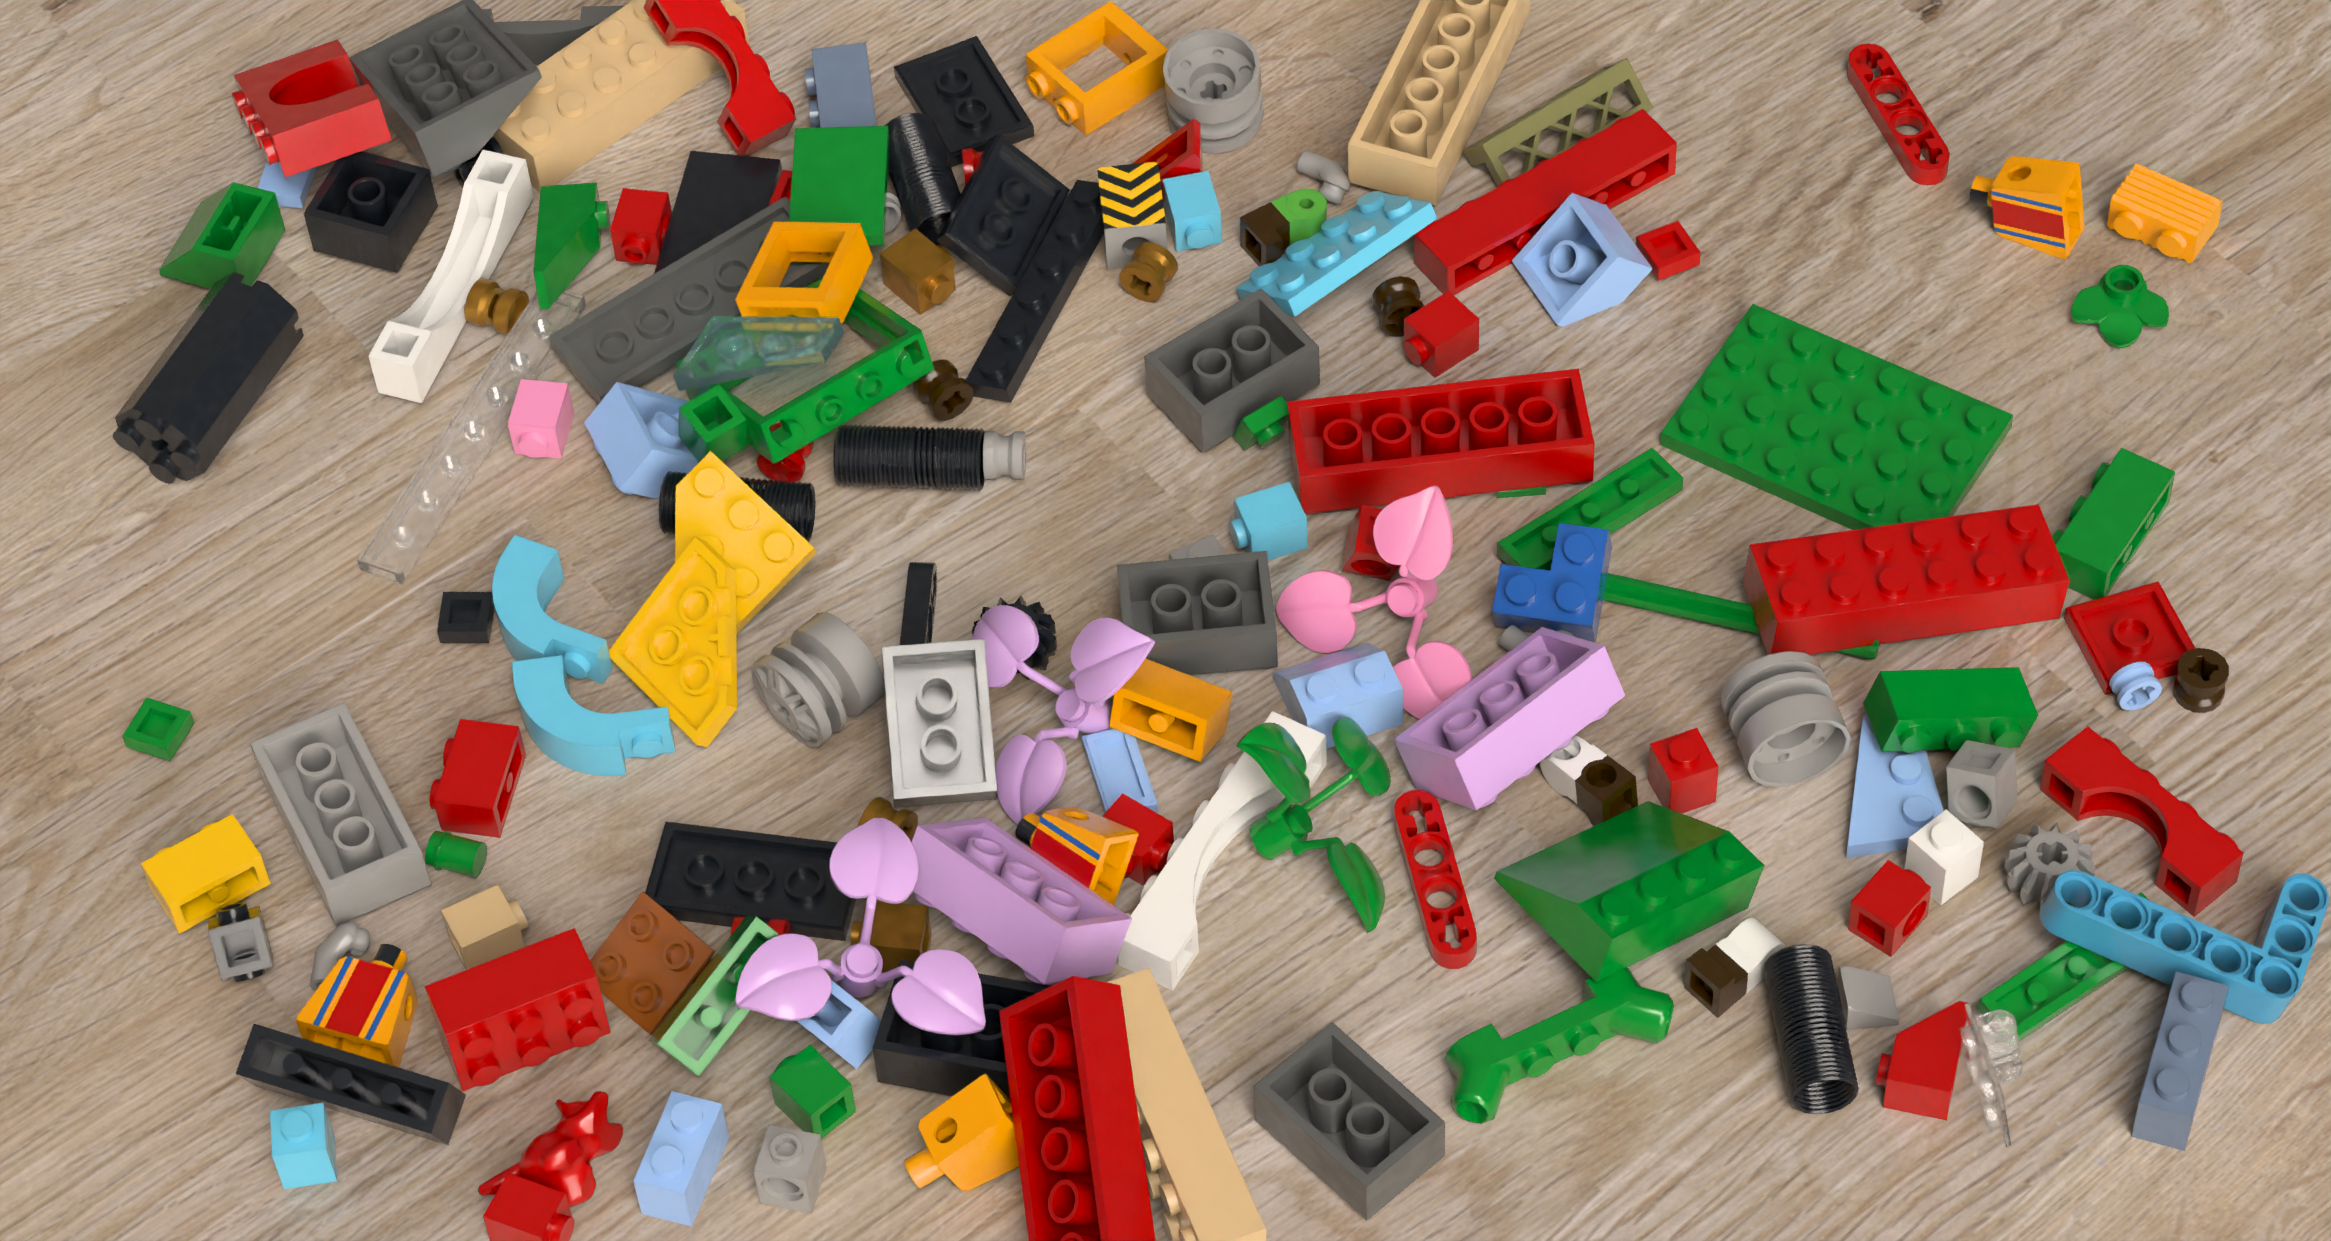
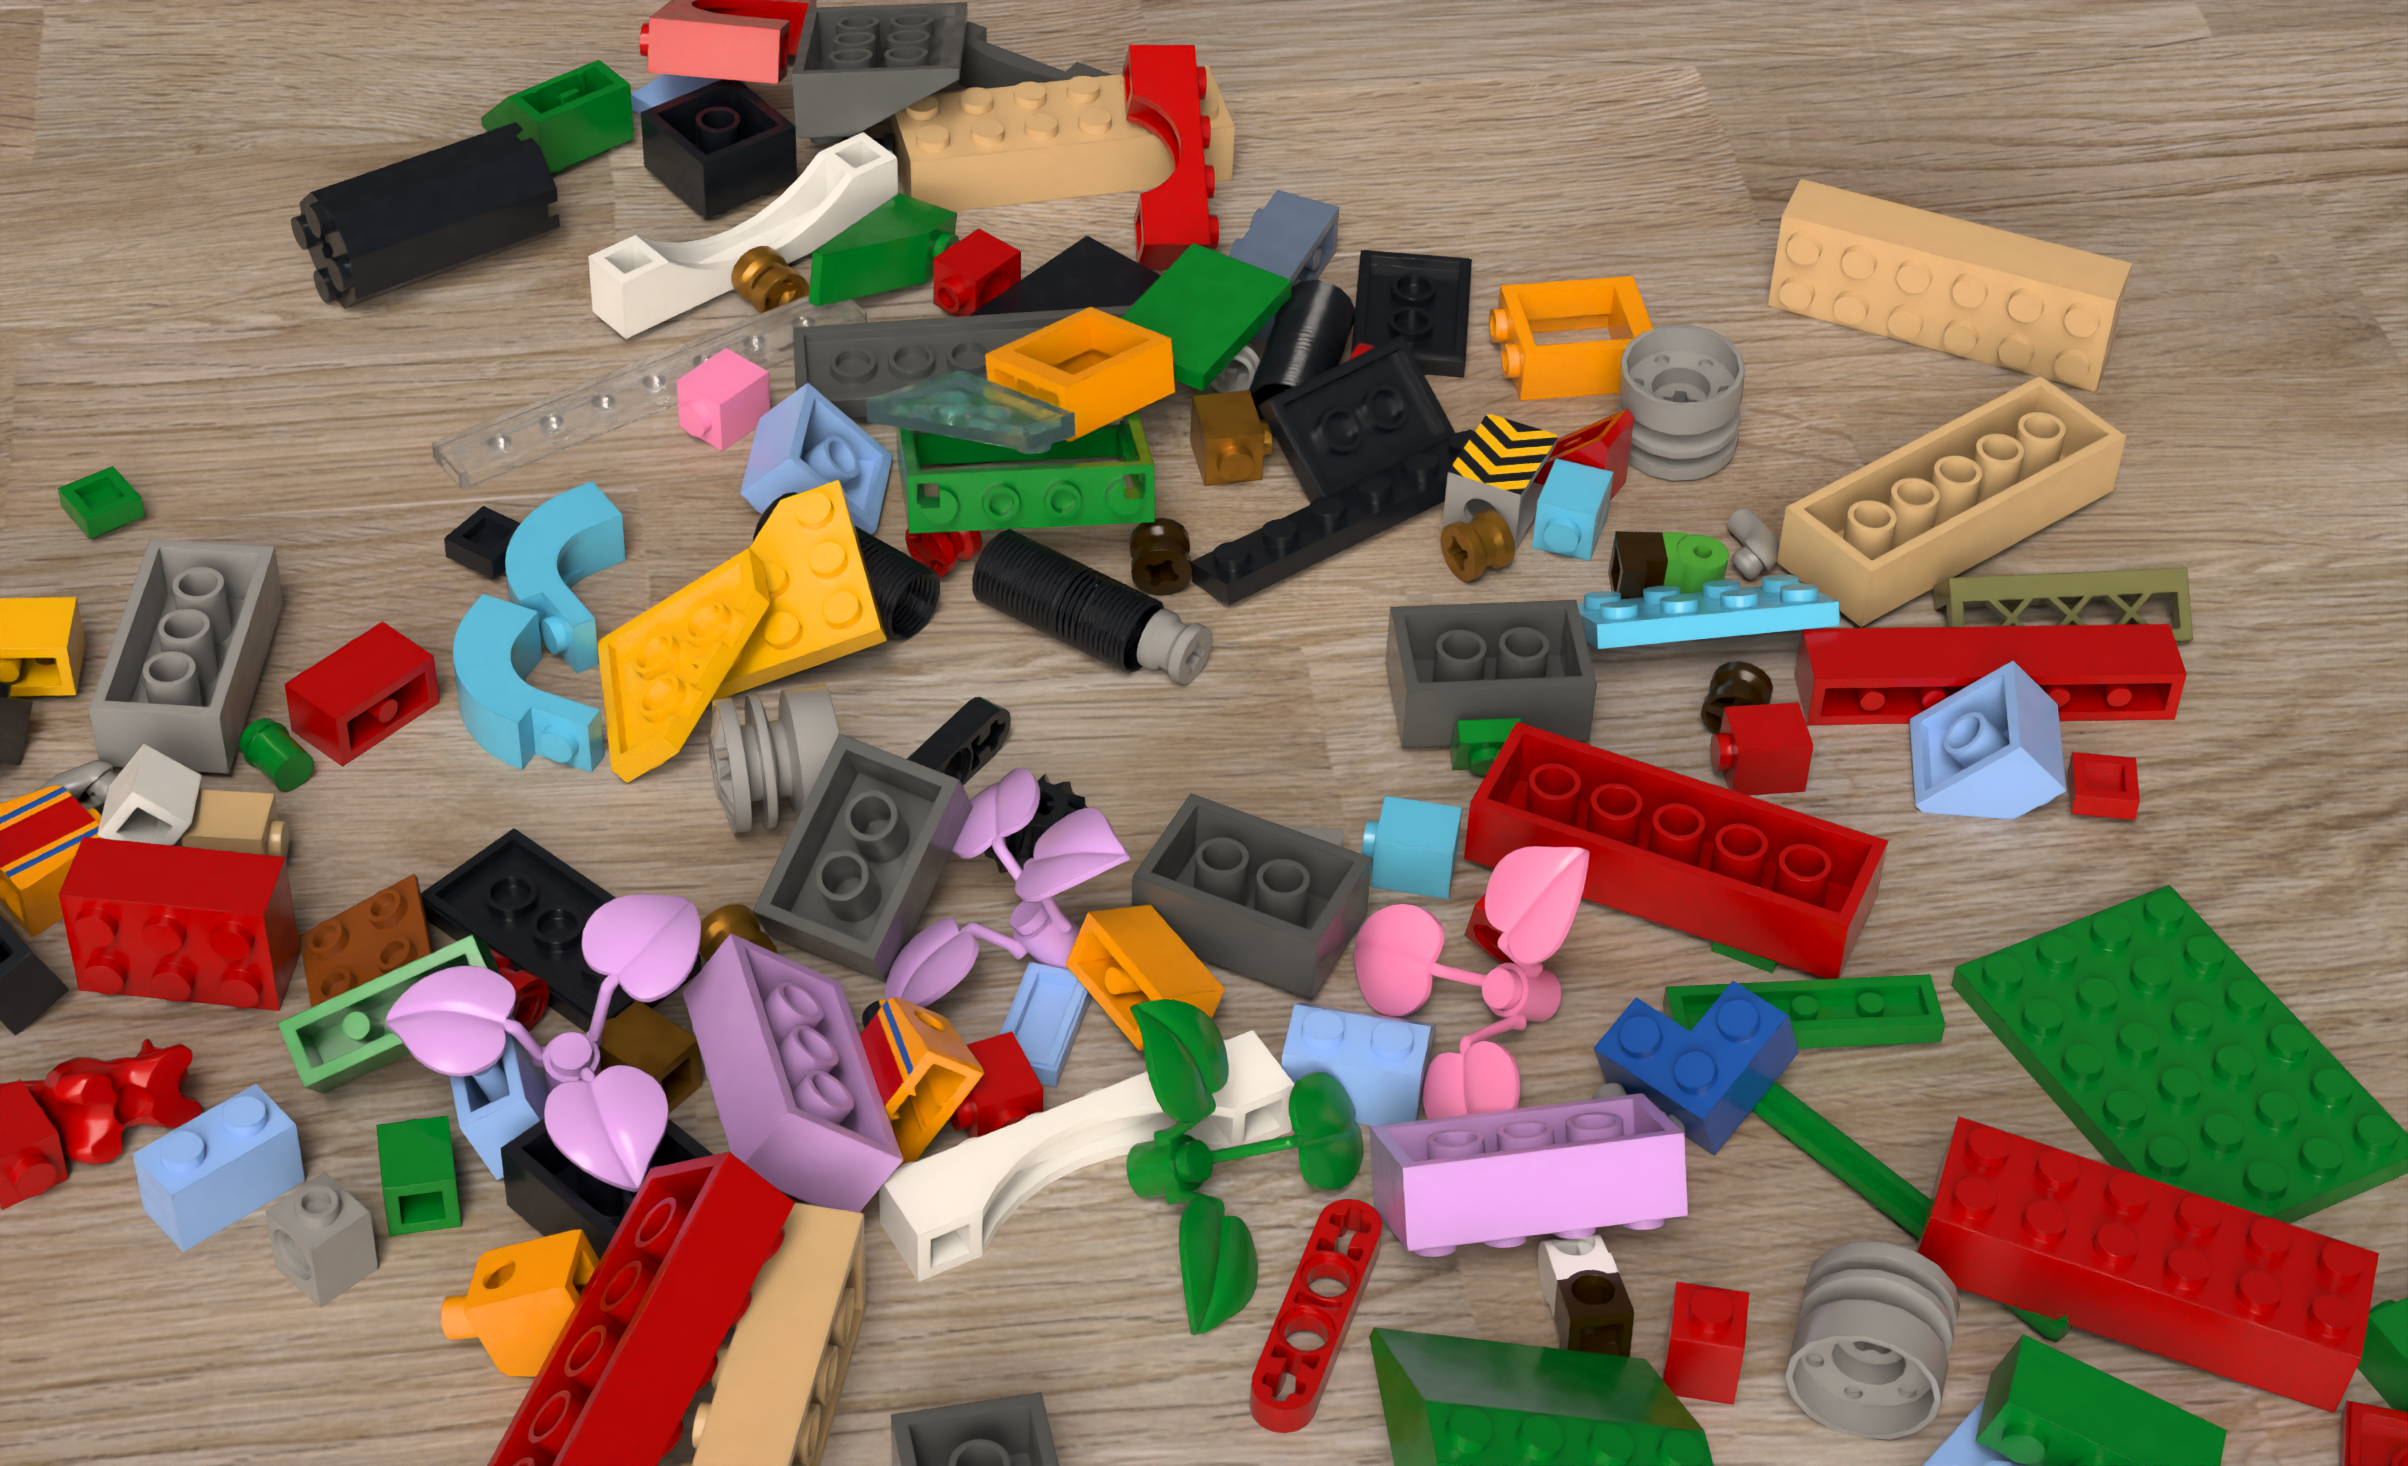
camera: 25 degrees right, 10 degrees down
green brick [679,384,747,462] -> none
none -> white brick [97,744,202,845]

